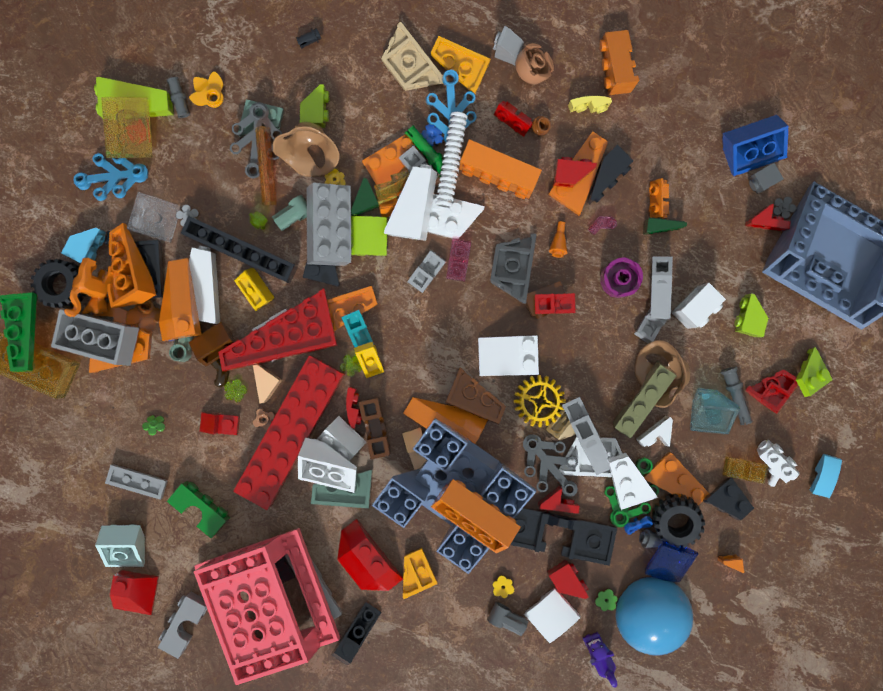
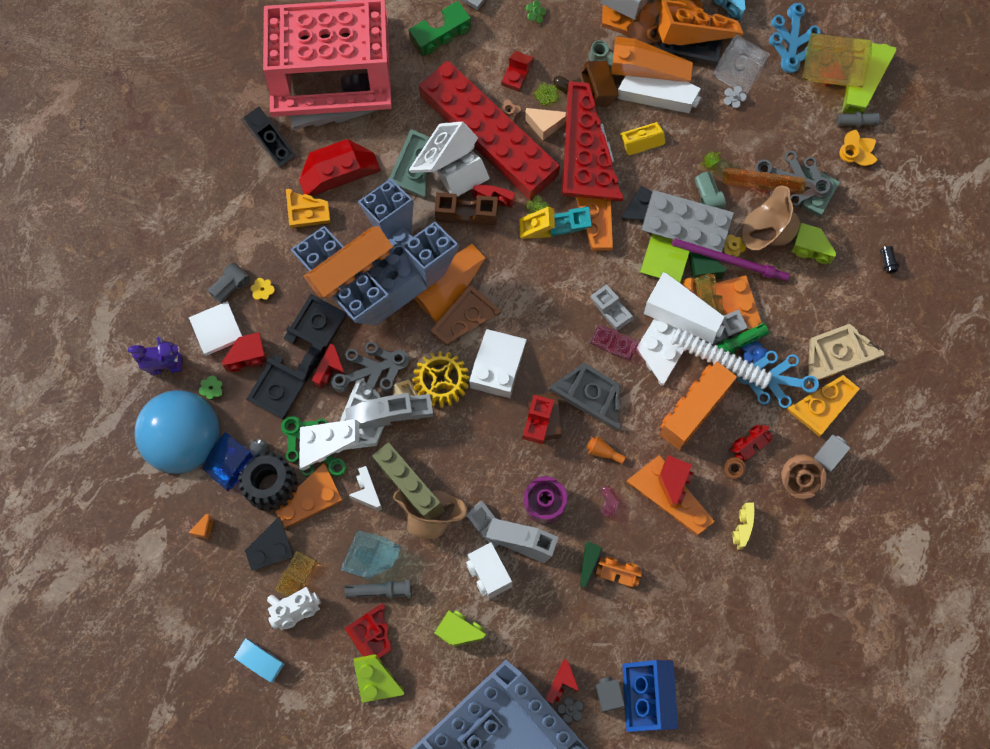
camera: 110 degrees right, 15 degrees down
black brick [180,216,298,284] -> none
black slope [587,144,634,205] -> none
orange wedge [600,30,639,95] -> none
blue piece [624,516,653,535] -> none
none -> magenta bar [672,238,789,281]

